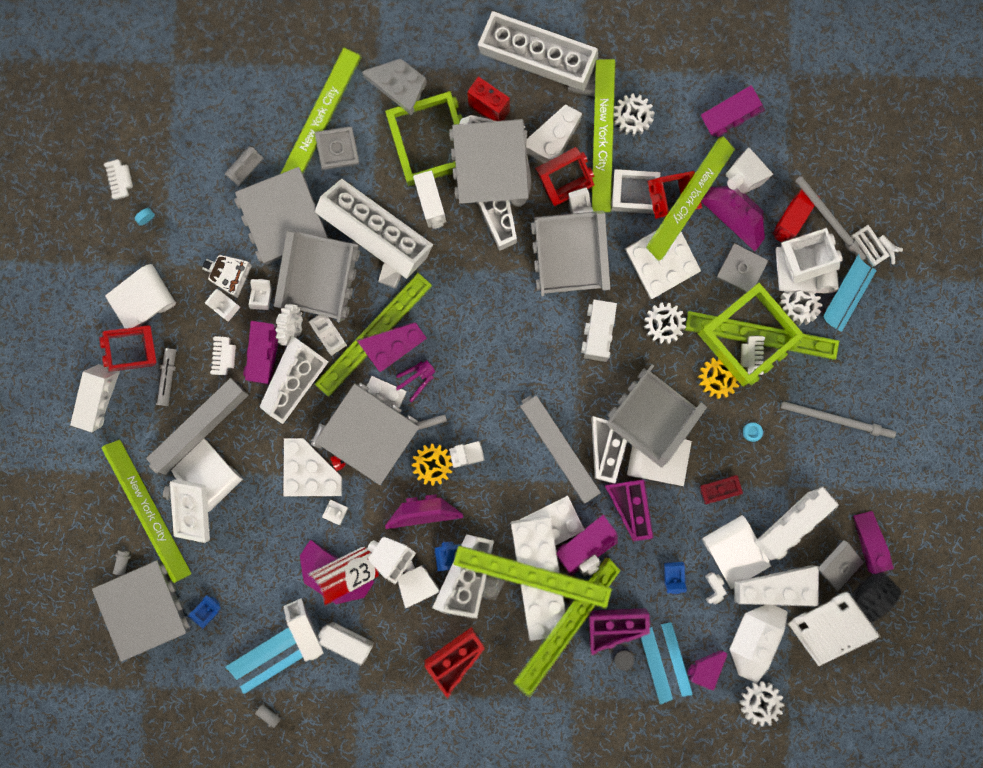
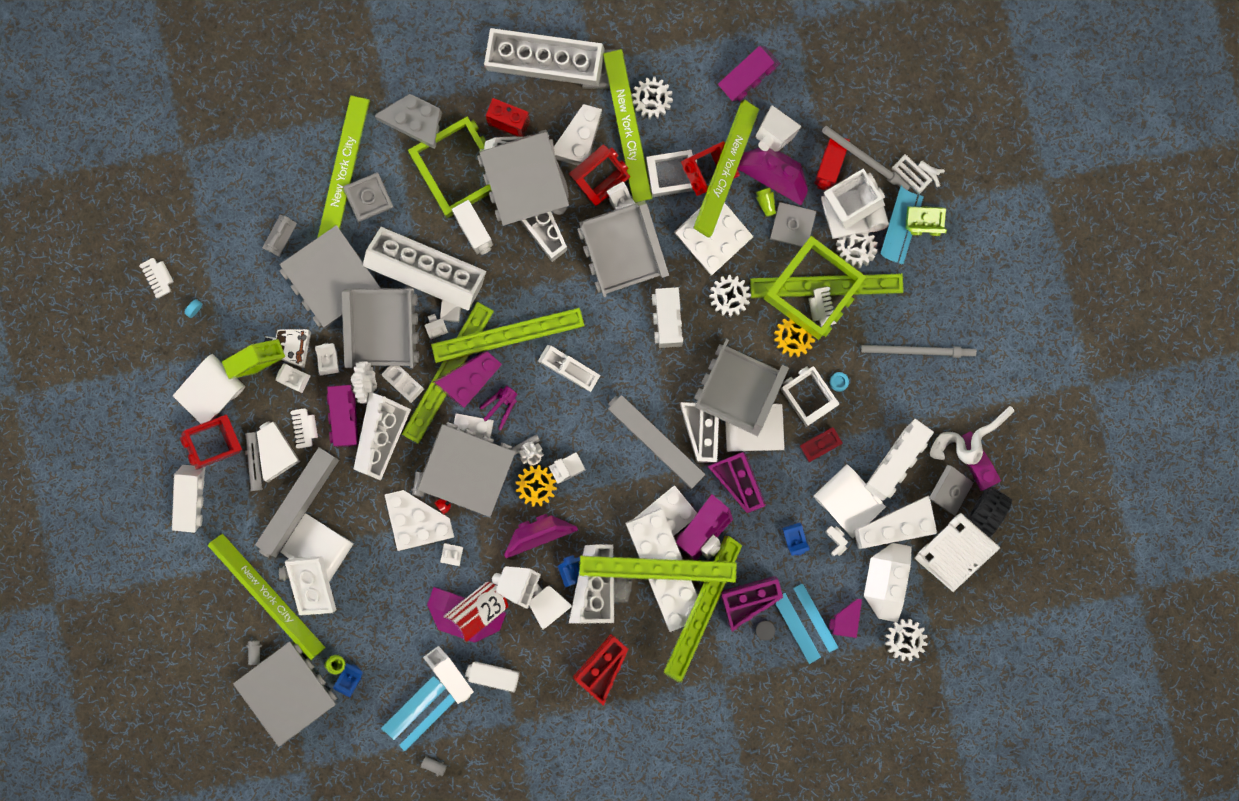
camera: 25 degrees left, 0 degrees up
none -> lime window [222,339,285,379]
none -> white slope [257,421,300,482]
none -> lime cone [324,655,345,675]
none -> white tile [425,314,448,339]
none -> lime tile [431,308,584,363]
none -> white gear [519,441,544,466]
none -> white slope [538,345,600,392]
none -> lime cone [756,188,776,217]
none -> white window [780,366,839,427]
none -> bracket [905,206,947,236]
none -> white animal [930,406,1014,465]

